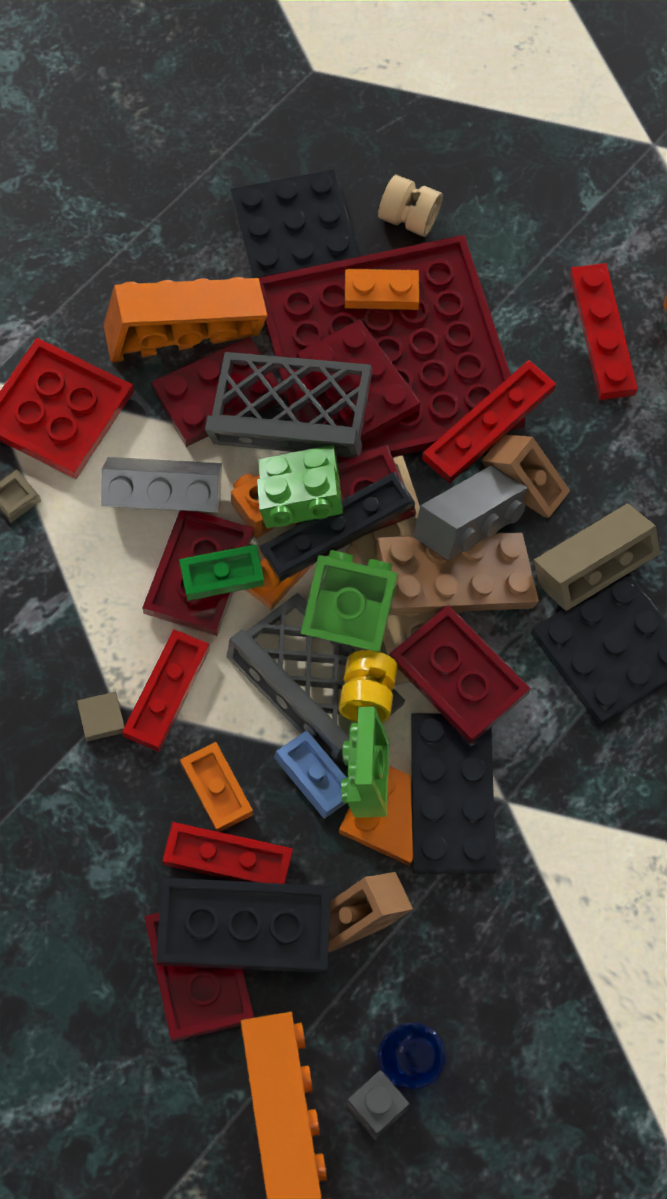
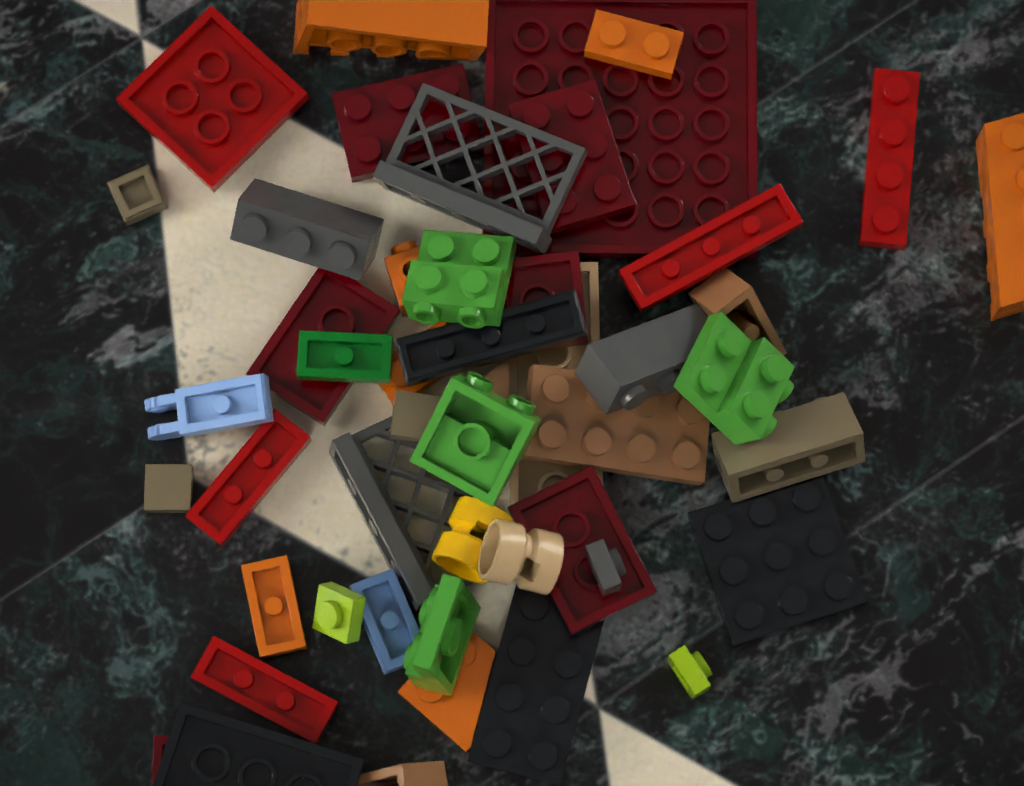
camera: 20 degrees right, 10 degrees up
none -> light blue hinge [144,373,274,441]
none -> lime plate [312,581,366,644]
none -> dark tan tile [389,390,442,442]
none -> tan wheel [478,518,564,595]
none -> dark grey plate [585,539,626,597]
none -> lime plate [667,645,712,700]
none -> bright green plate [673,312,795,445]

